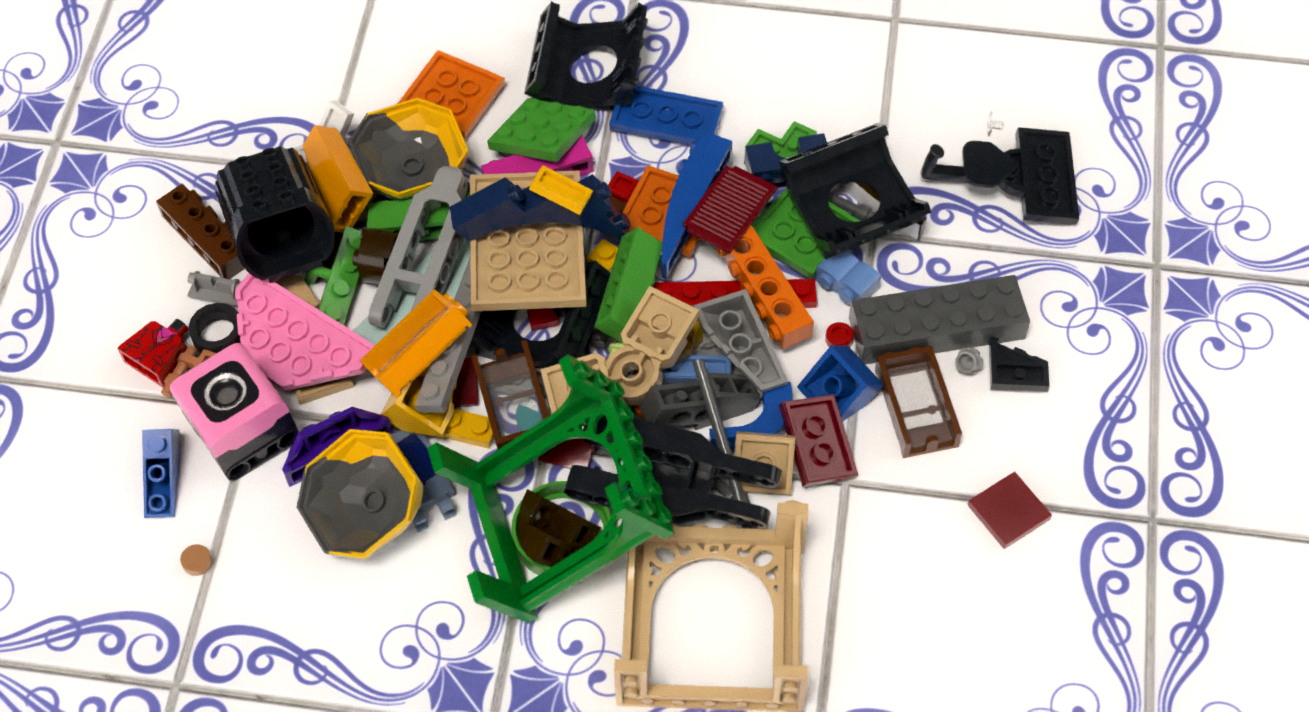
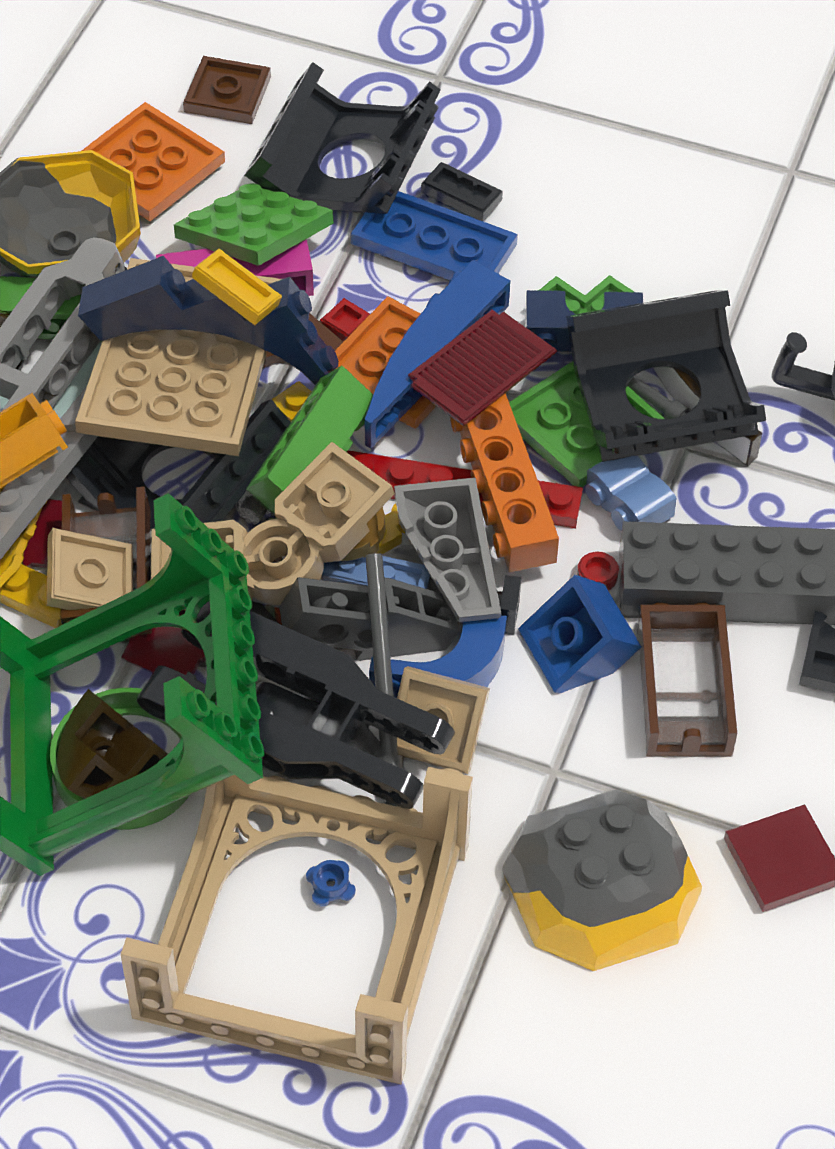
camera: 10 degrees right, 5 degrees down
red tile [526,308,559,331] -> none
dark red tile [779,394,858,487] -> none
light grey plate [955,347,983,375] -> none
none -> tan tile [47,528,133,610]
none -> reddish brown tile [183,56,271,124]
none -> blue plate [306,860,356,907]
none -> black plate [421,162,503,221]
none -> black plate [497,575,522,635]
none -> dark grey rock [502,790,702,971]

